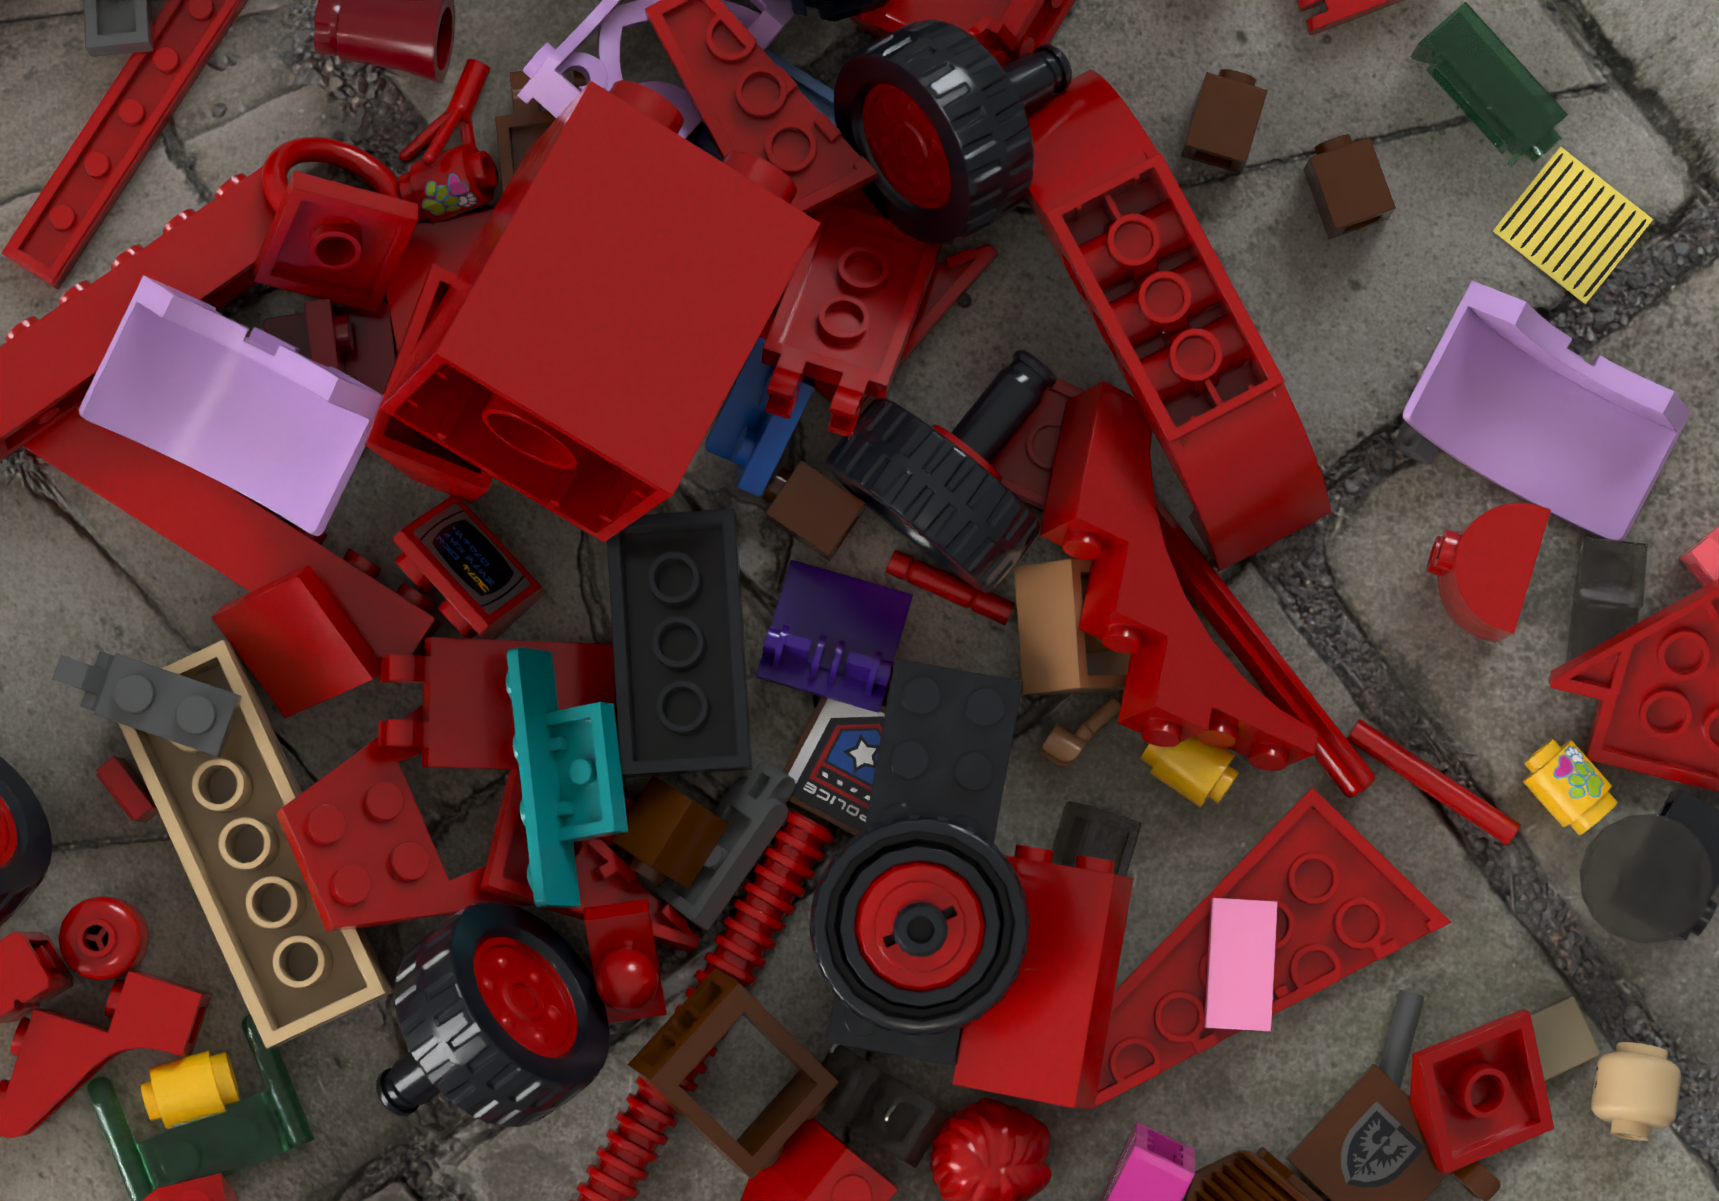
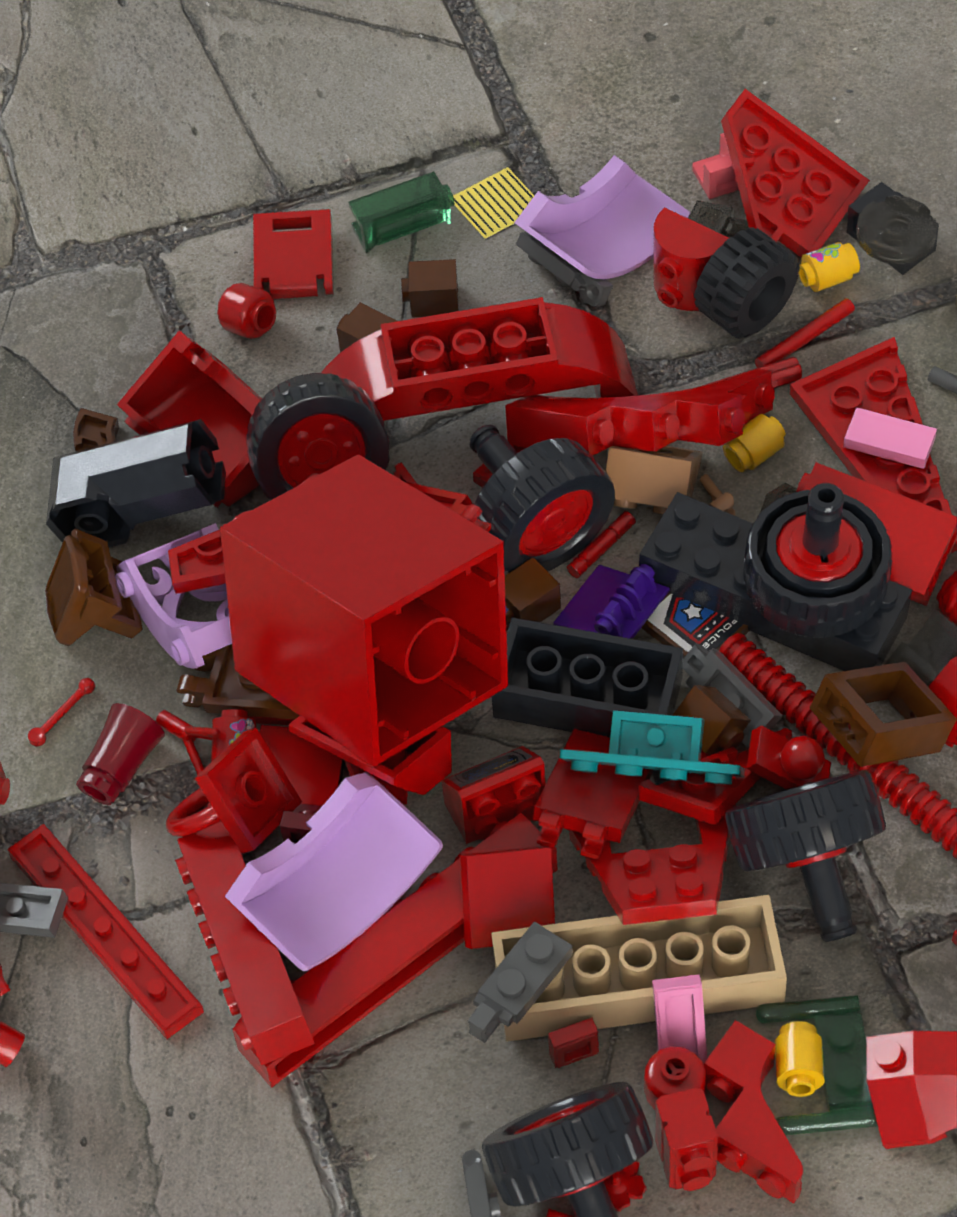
camera: 70 degrees left, 30 degrees down
none -> bright pink tile [652,974,707,1063]
none -> black tyre [694,227,800,339]

